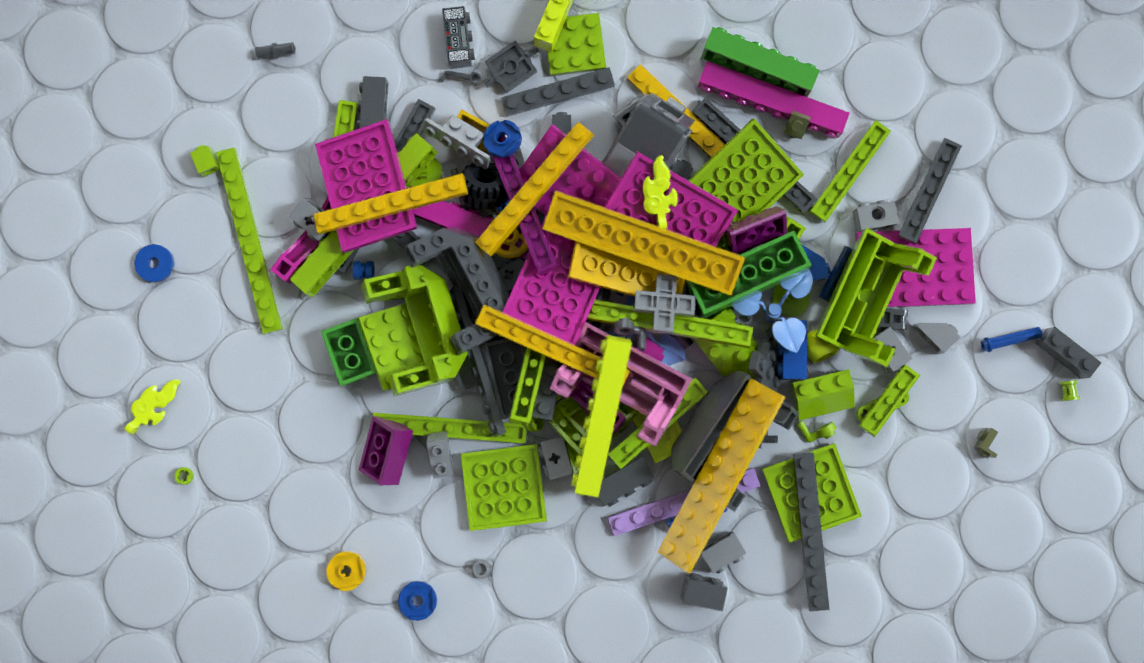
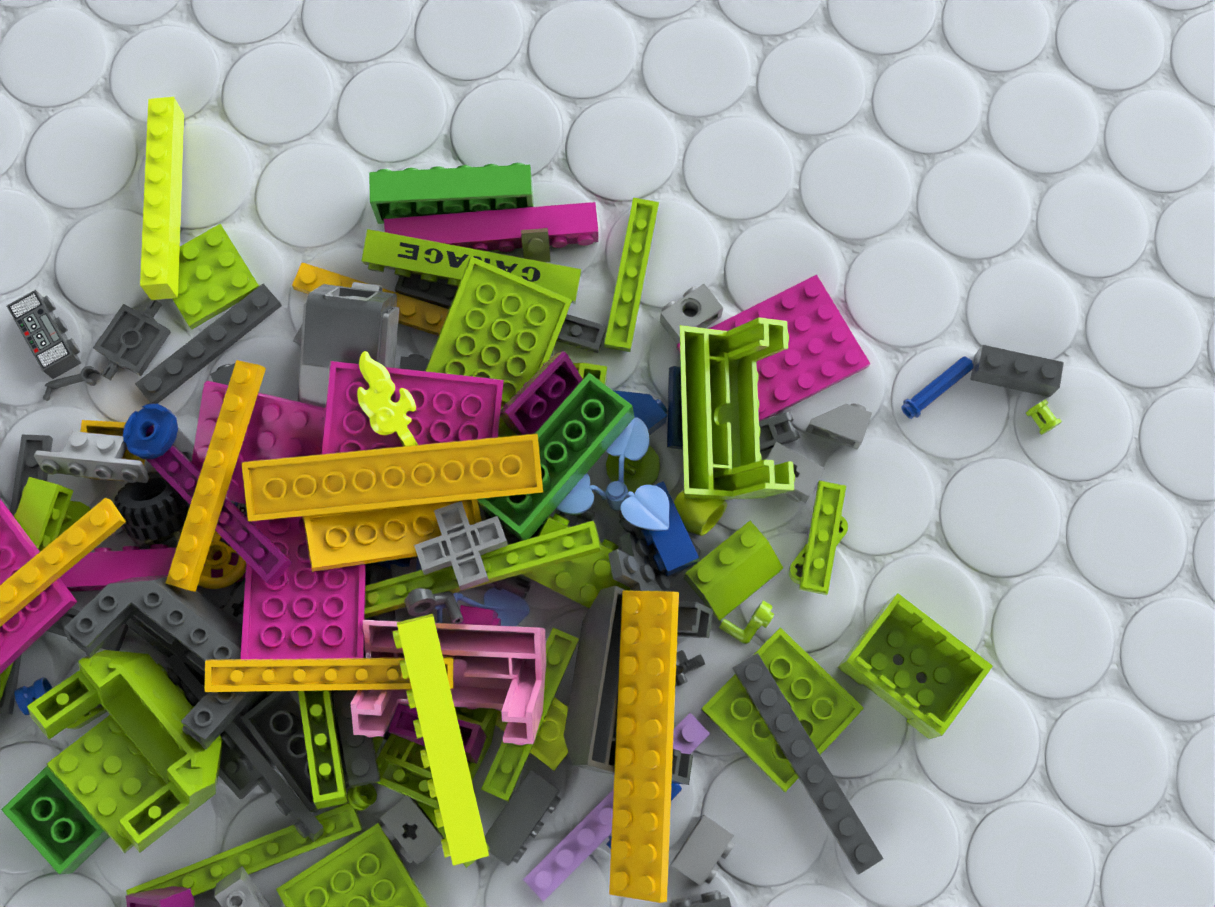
camera: 25 degrees left, 10 degrees down
dark grey plate [897,138,962,245] -> none
olive bracket [974,428,998,459] -> none
none -> lime brick [361,229,581,304]
none -> lime container [837,593,993,739]

